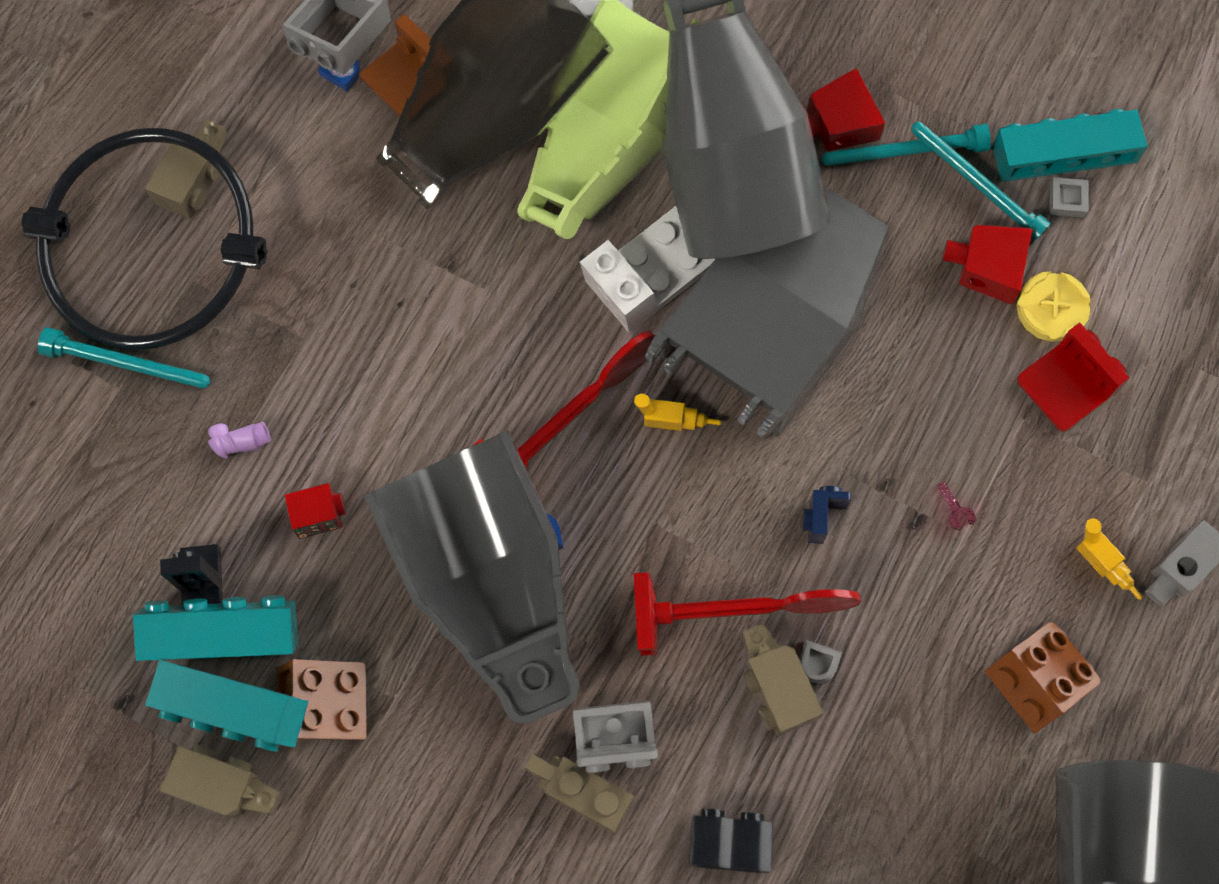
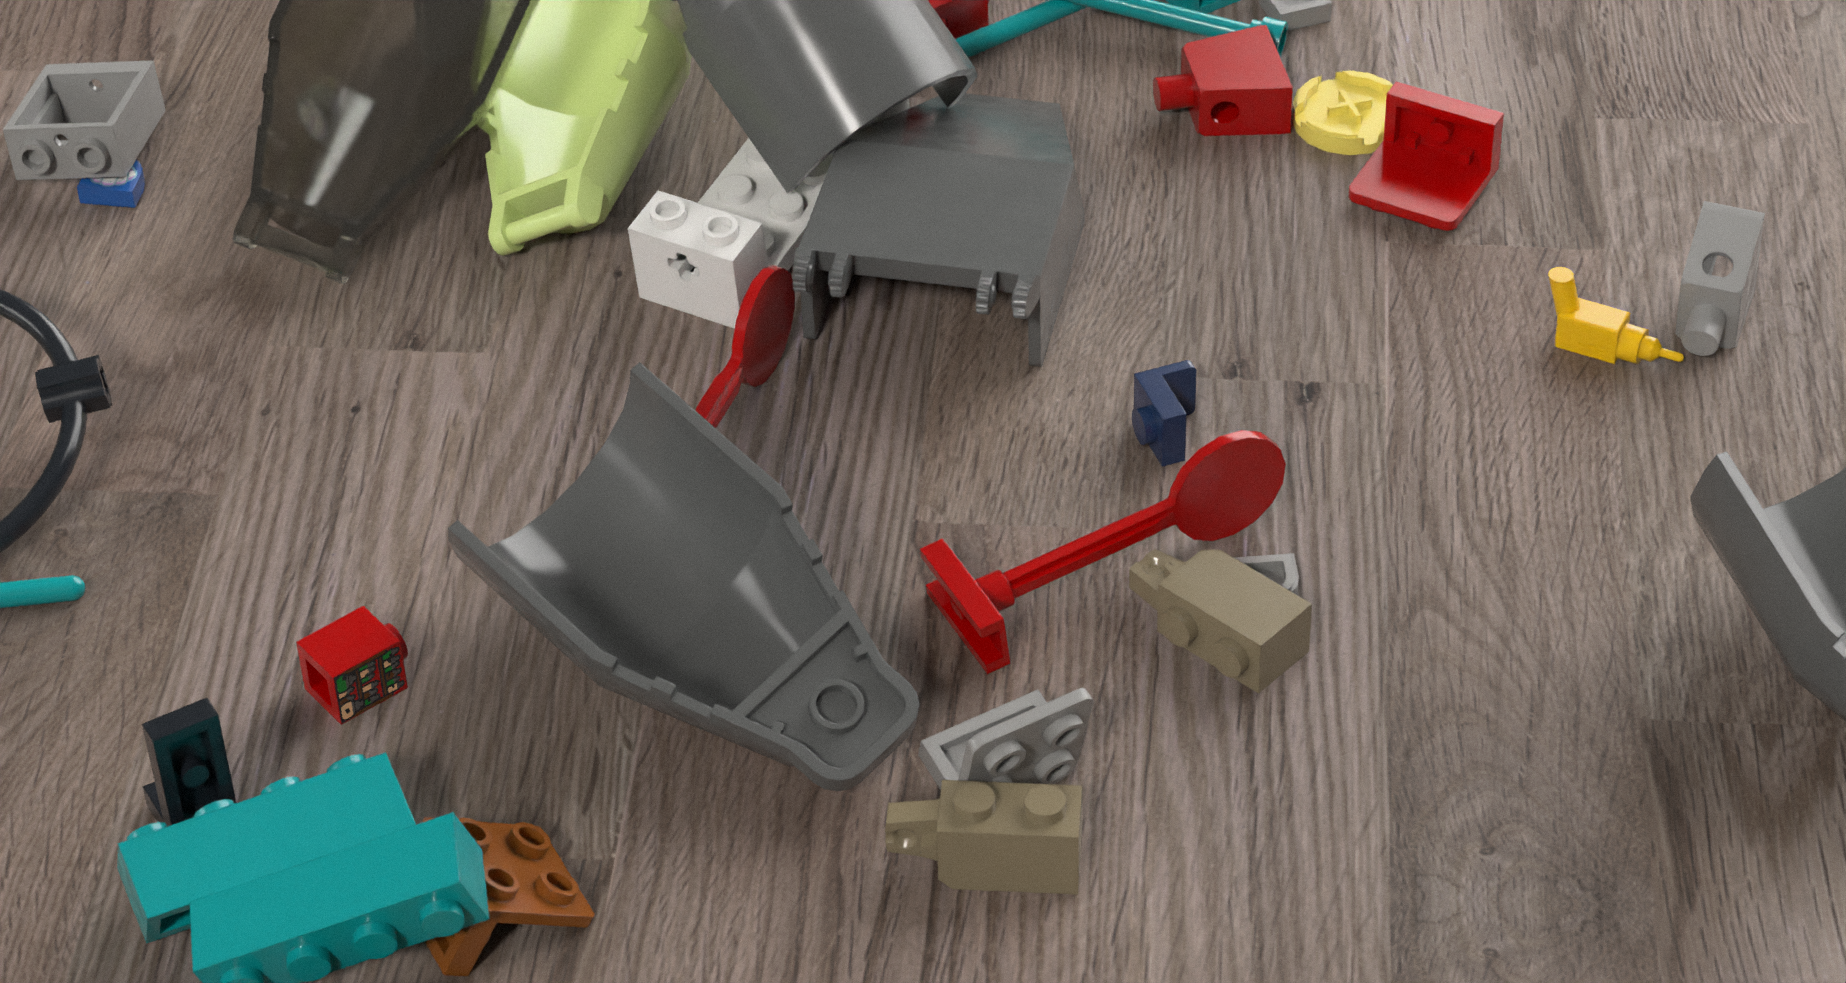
camera: 25 degrees left, 30 degrees down
lavender arm [208,421,271,459] -> none
dark orange bracket [359,14,455,120] -> none
yellow piece [634,393,722,431] -> none
black brick [688,809,773,874] -> none
clear pink hand [937,481,976,531] -> none
dark orange bracket [984,622,1100,734] -> none

